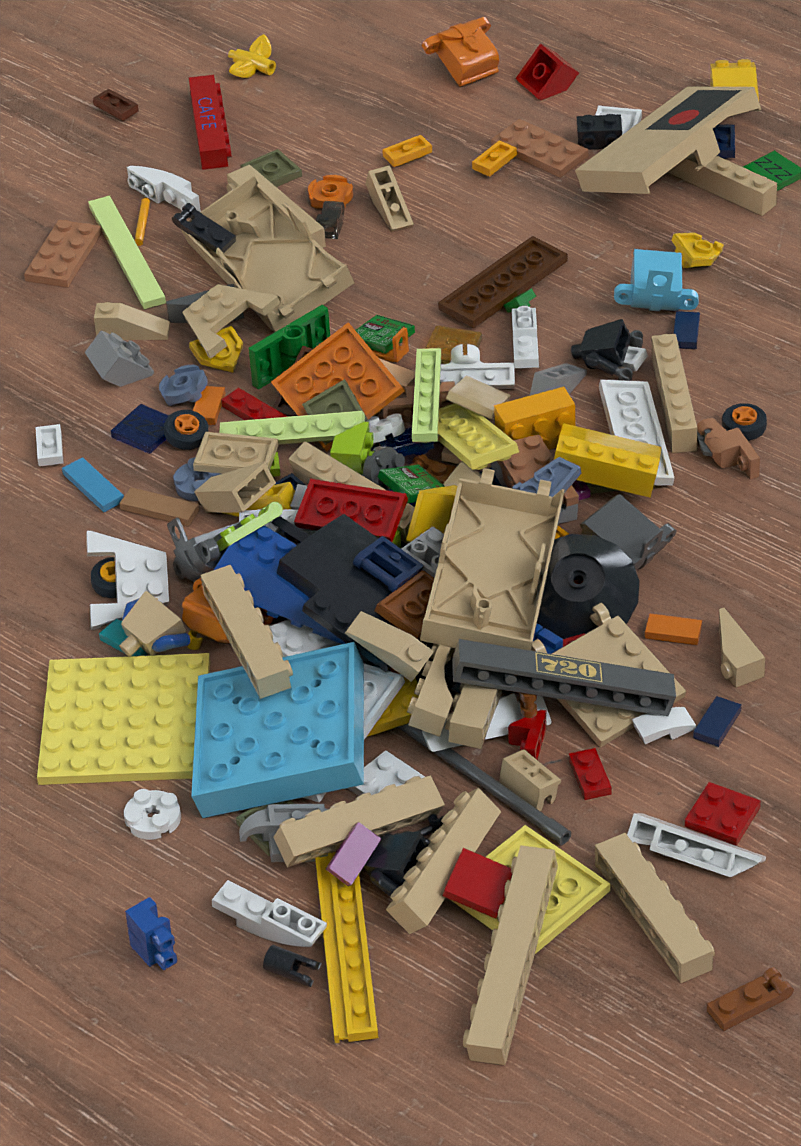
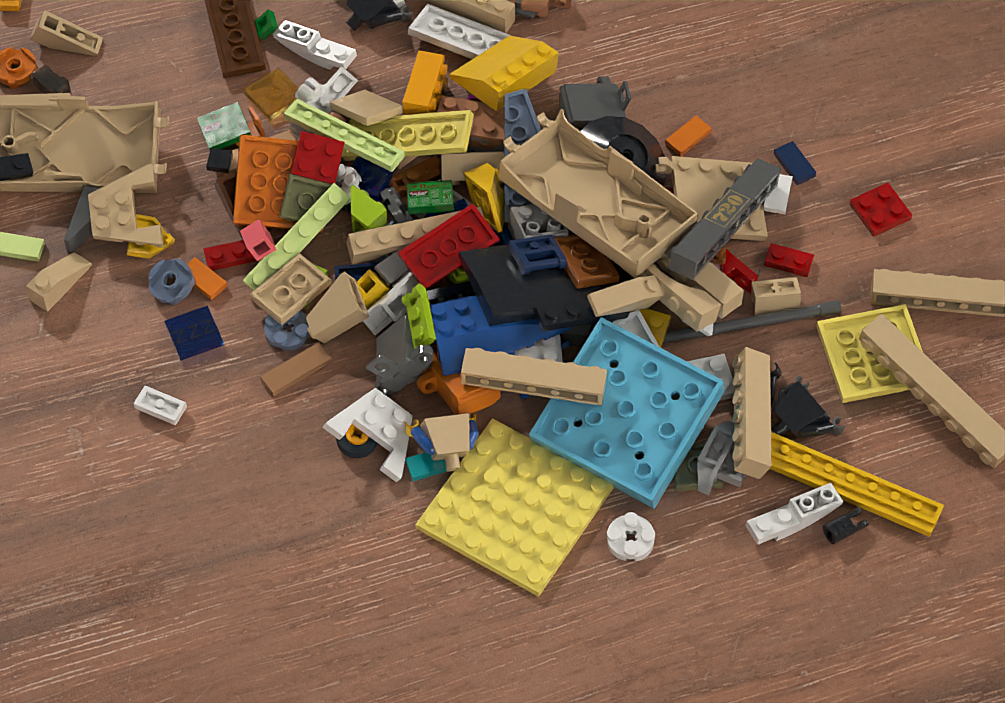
camera: 60 degrees left, 15 degrees up
dark azure tile [62,457,124,512] -> none
light grey slope [85,330,154,387] -> none
blue hips [125,897,177,970] -> none
black wheel [164,410,208,450] -> none
green plate [248,305,331,390] -> none
tile [326,822,381,886] -> none
tan brick [386,787,501,934] -> none
red tile [442,848,513,919] -> none
light grey slope [530,363,587,395] -> none
white wedge [627,813,766,877] -> none
tan slope [719,608,765,687] -> none
none -> coral brick [240,219,277,261]
none -> red plate [291,131,345,184]

